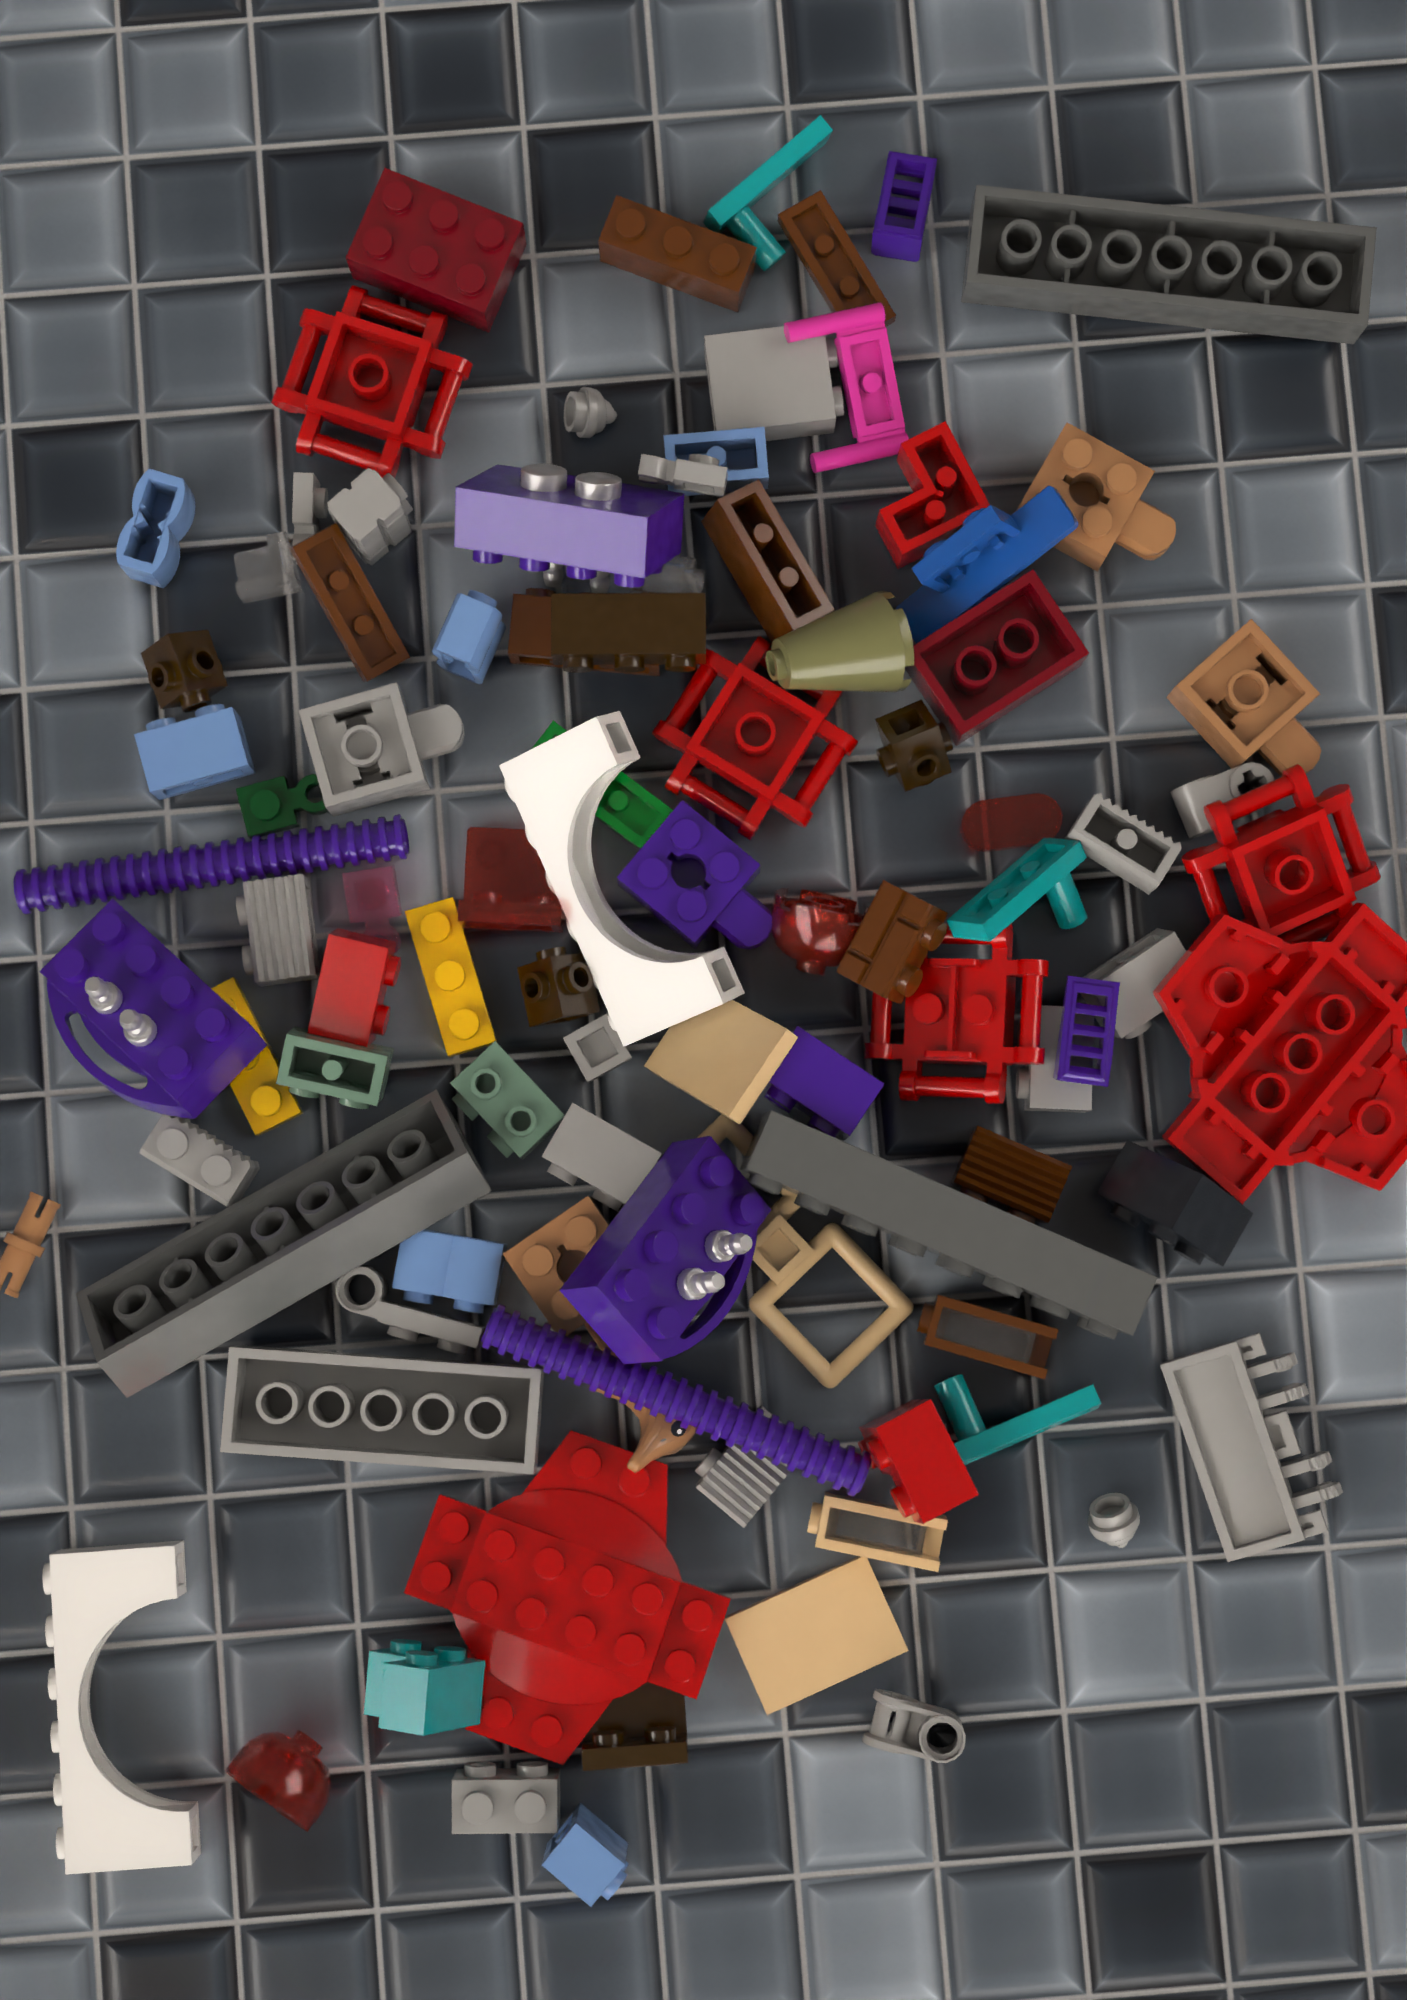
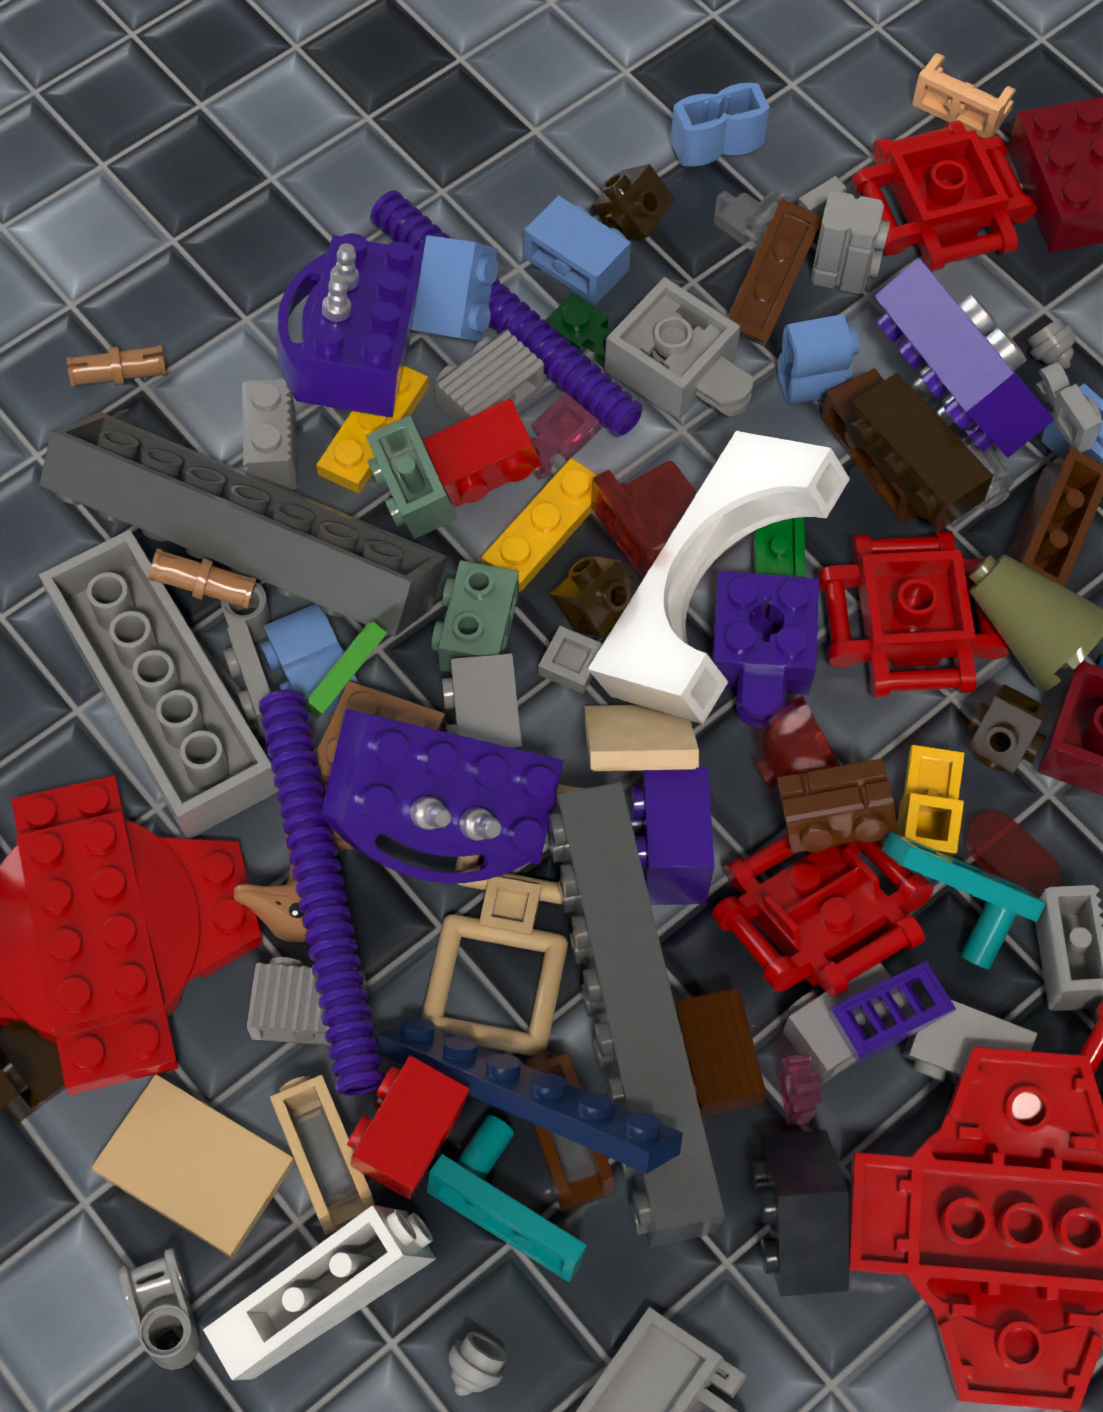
camera: 55 degrees right, 20 degrees down
none -> medium nougat pin [148,548,257,610]
none -> white slope [203,1205,436,1381]
none -> bright green tile [304,621,387,719]
none -> dark blue plate [377,1018,683,1174]
none -> medium blue brick [411,235,498,342]
none -> clear pink plate [776,1052,822,1126]
none -> yellow brick [897,745,965,855]
none -> light nougat hinge [912,53,1016,139]

